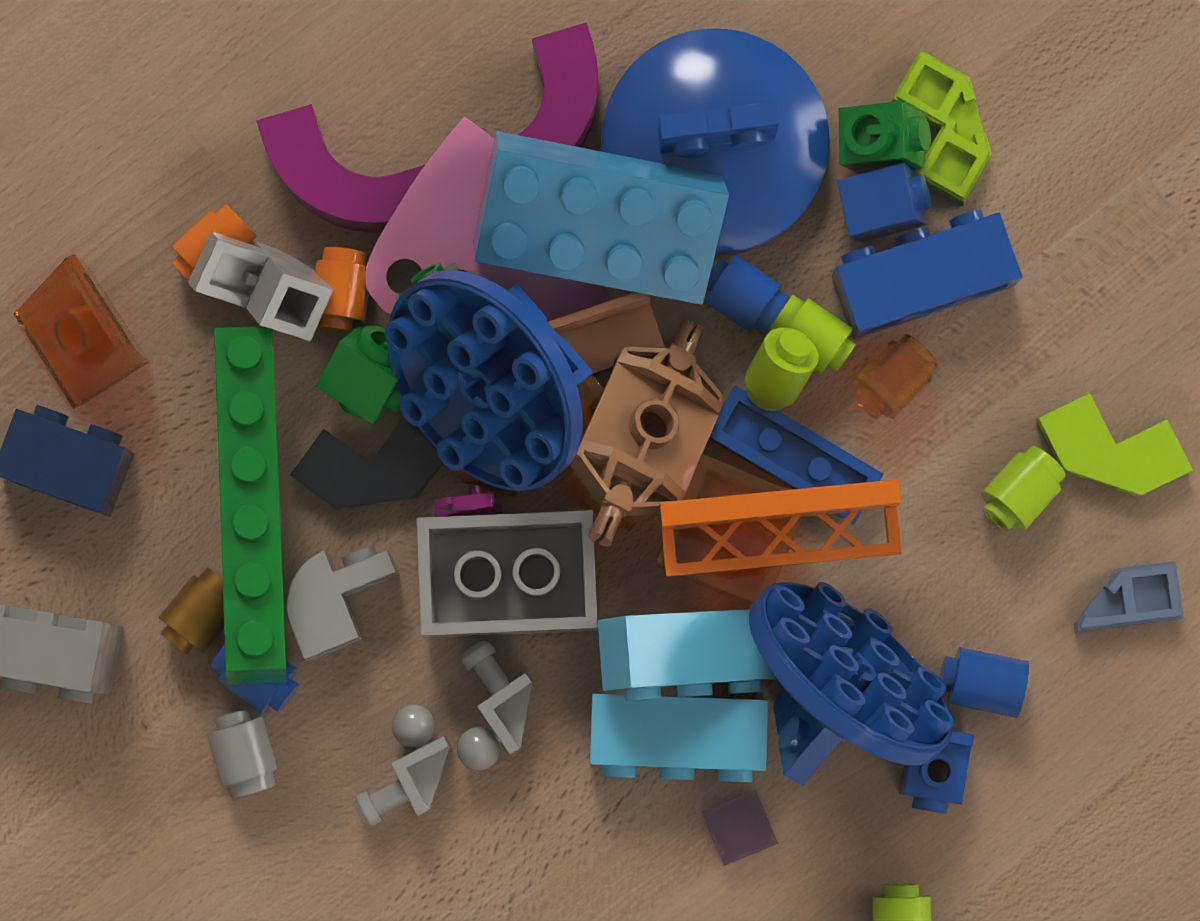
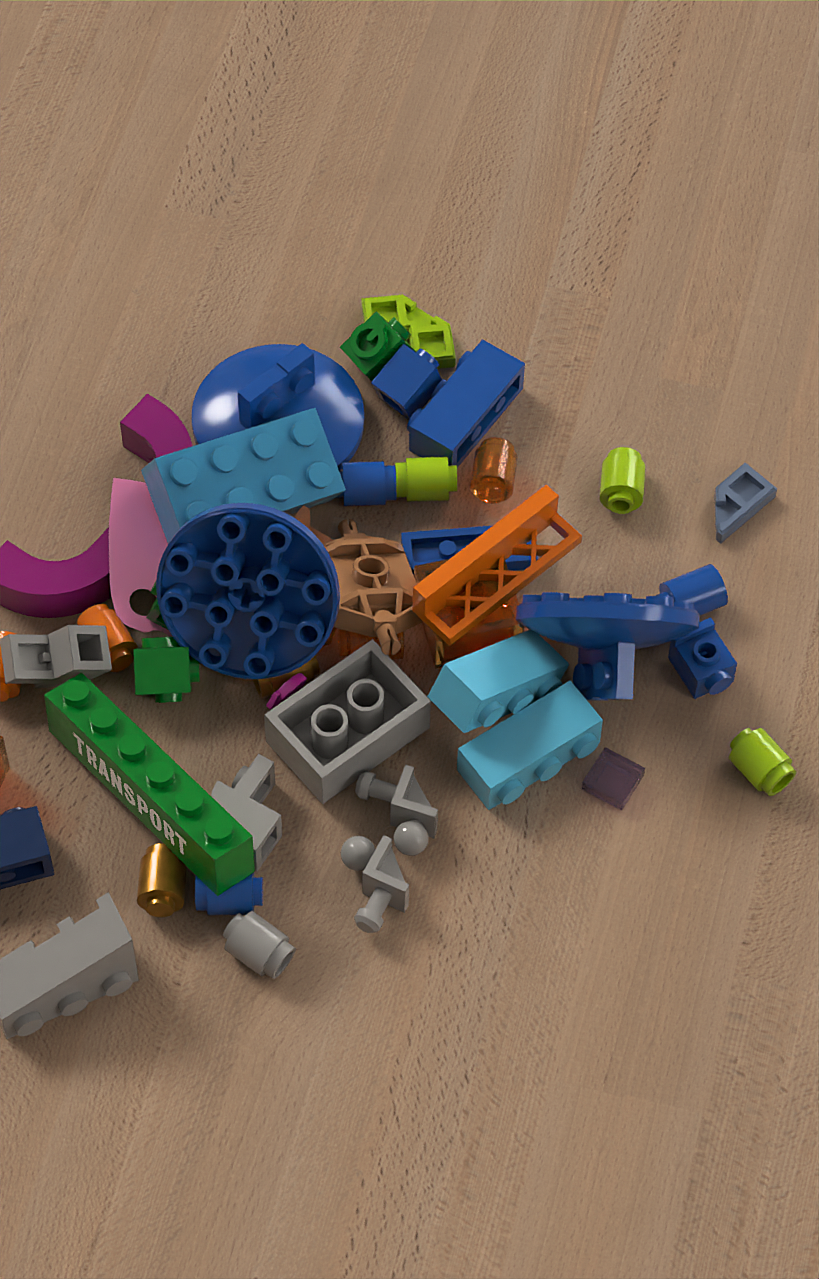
camera: 40 degrees left, 25 degrees down
black tile [290,417,443,510] -> none
lime brick [745,327,819,411] -> none
lime tile [1036,393,1193,497] -> none

